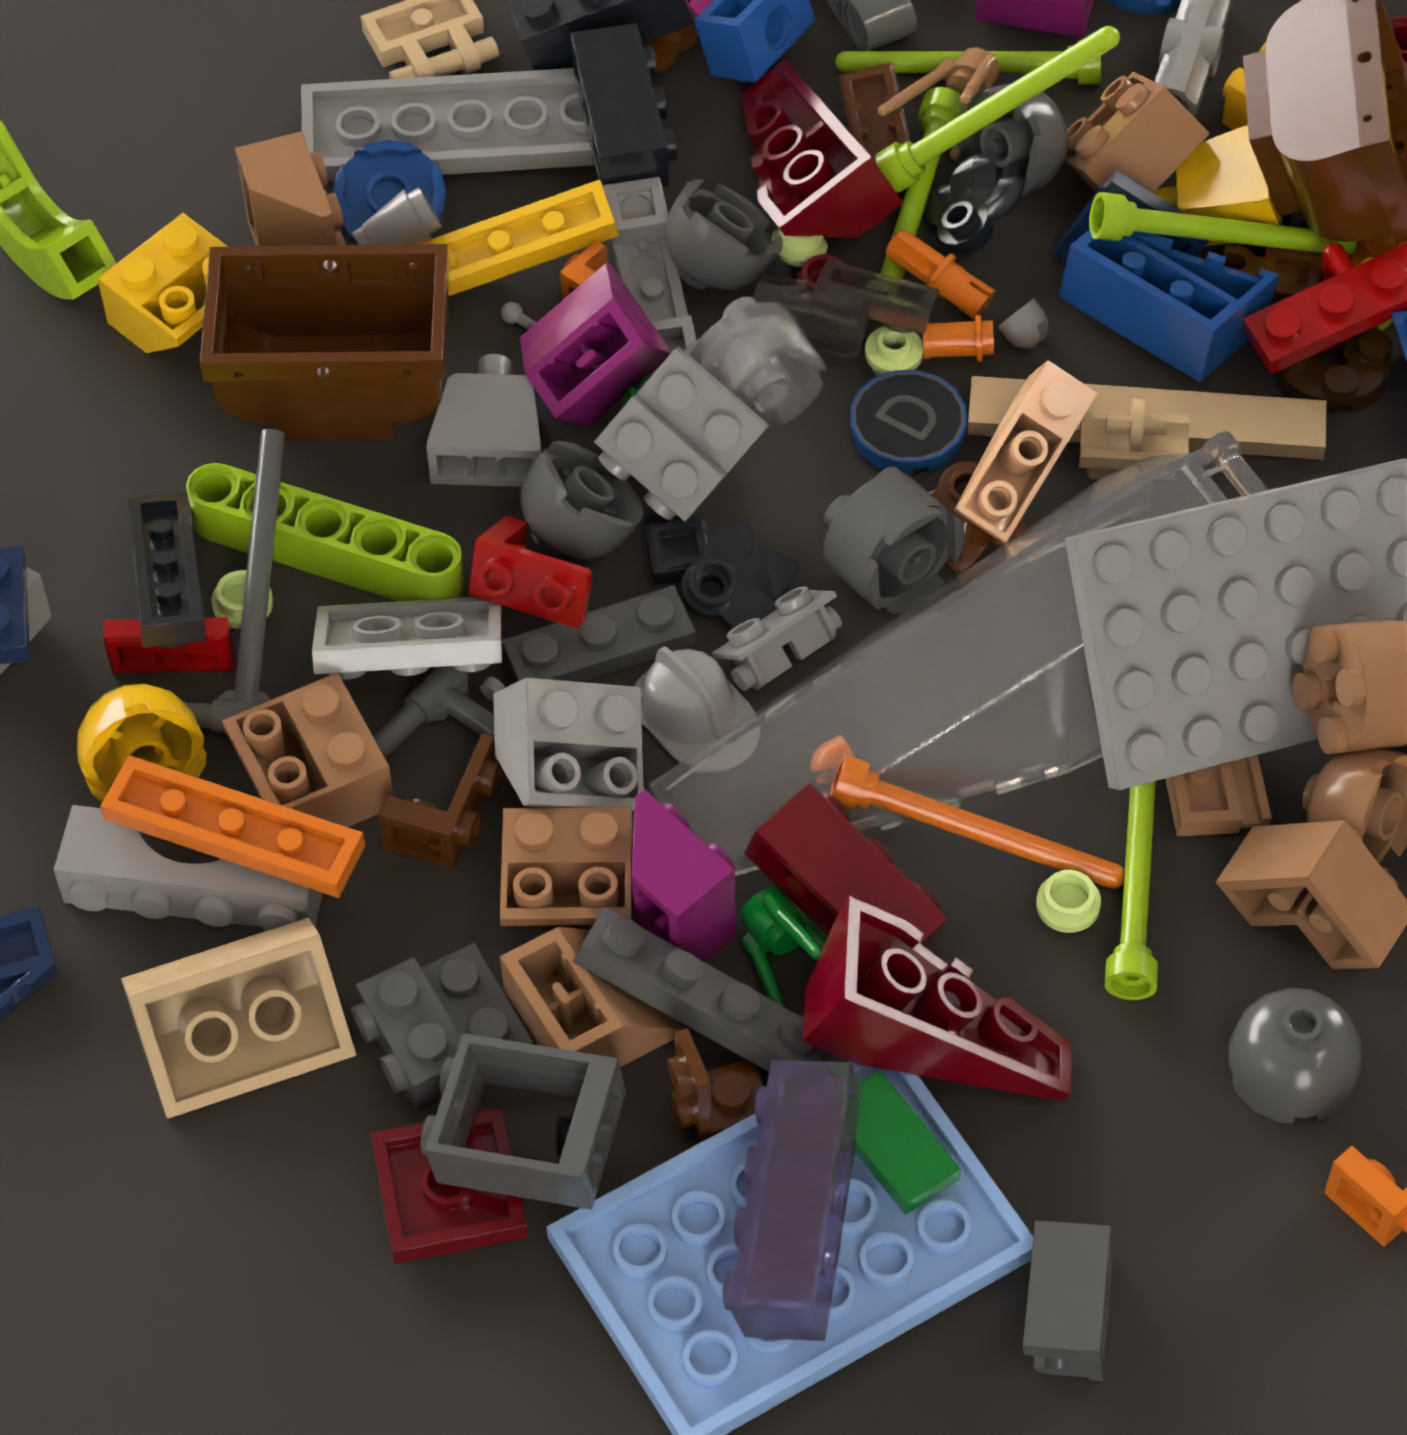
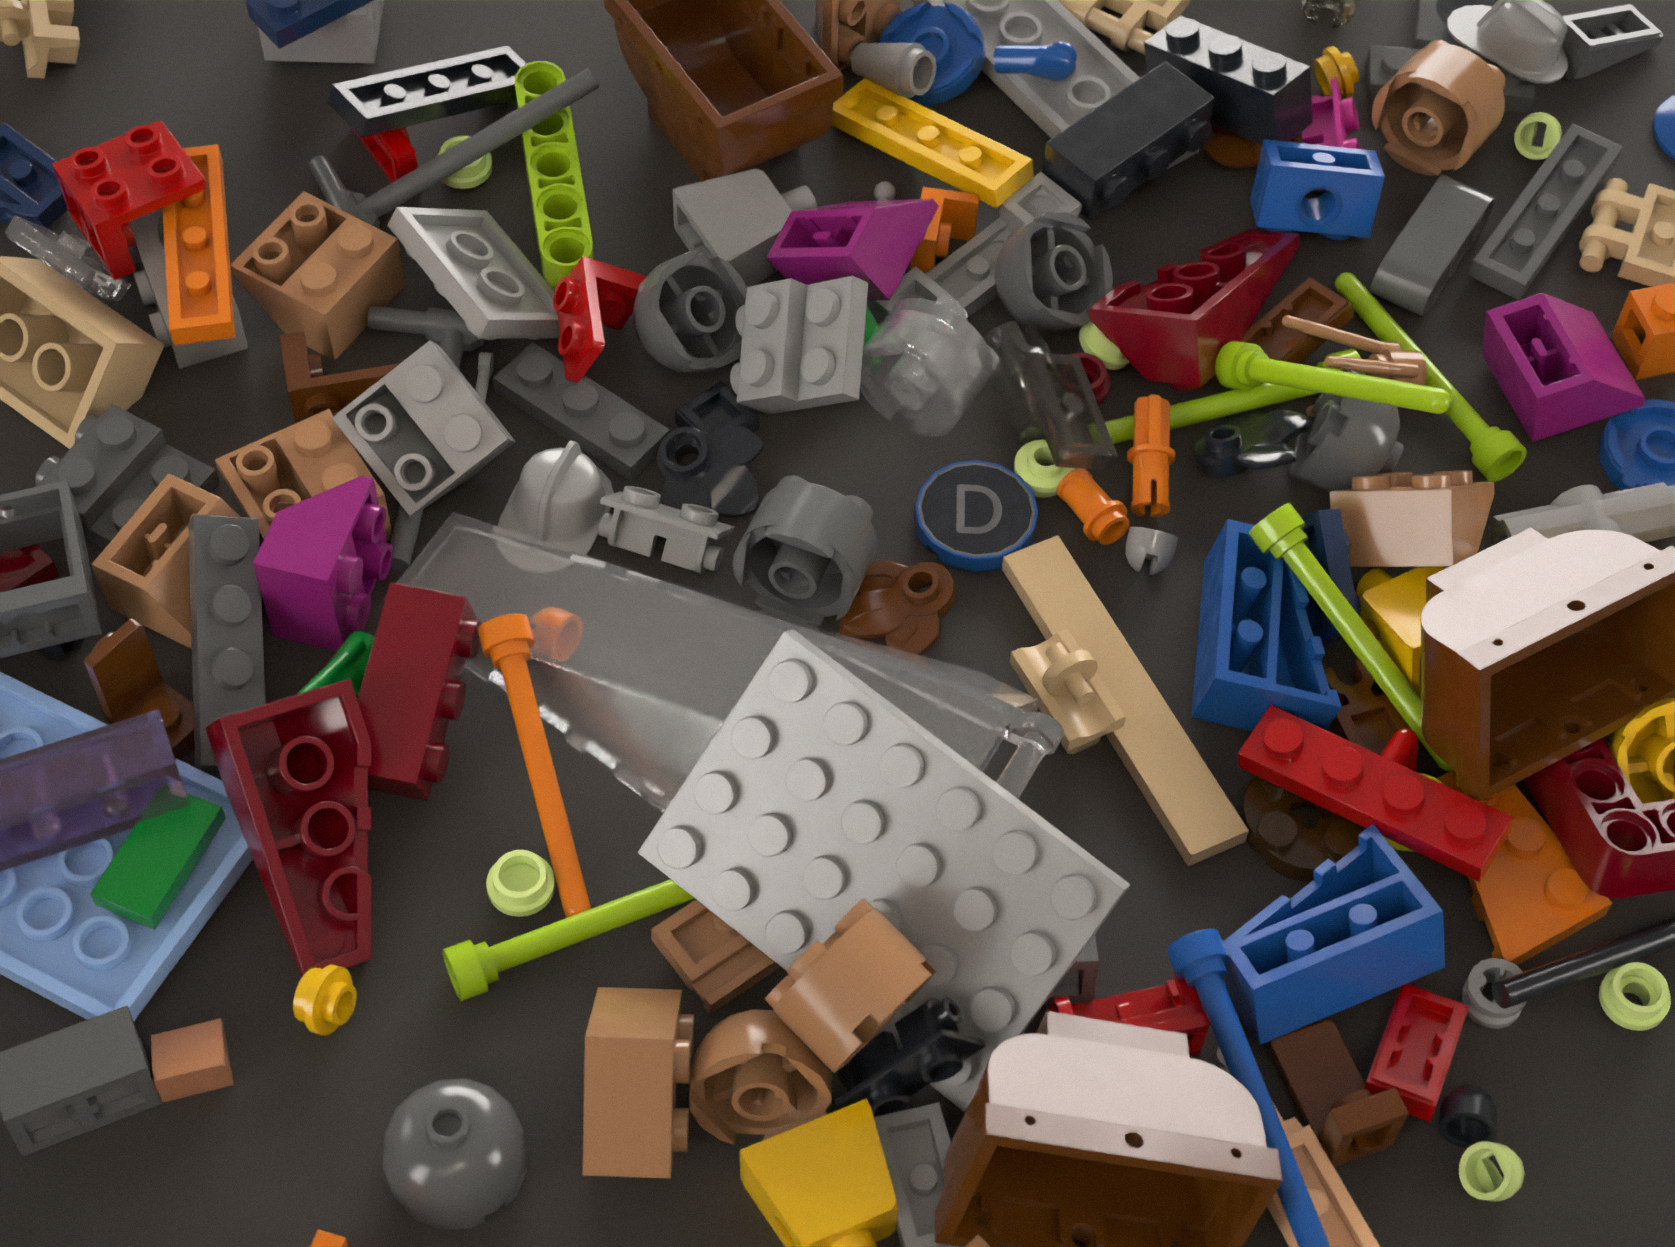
camera: 55 degrees right, 0 degrees up
yellow cylinder [77,684,207,802] -> none
light nougat slope [954,360,1098,544] -> none
none -> clear plate [5,215,131,302]
none -> red bracket [52,121,207,280]
none -> nougat slope [151,1018,234,1103]
none -> yellow plate [293,965,357,1036]
none -> blue arm [993,41,1077,82]

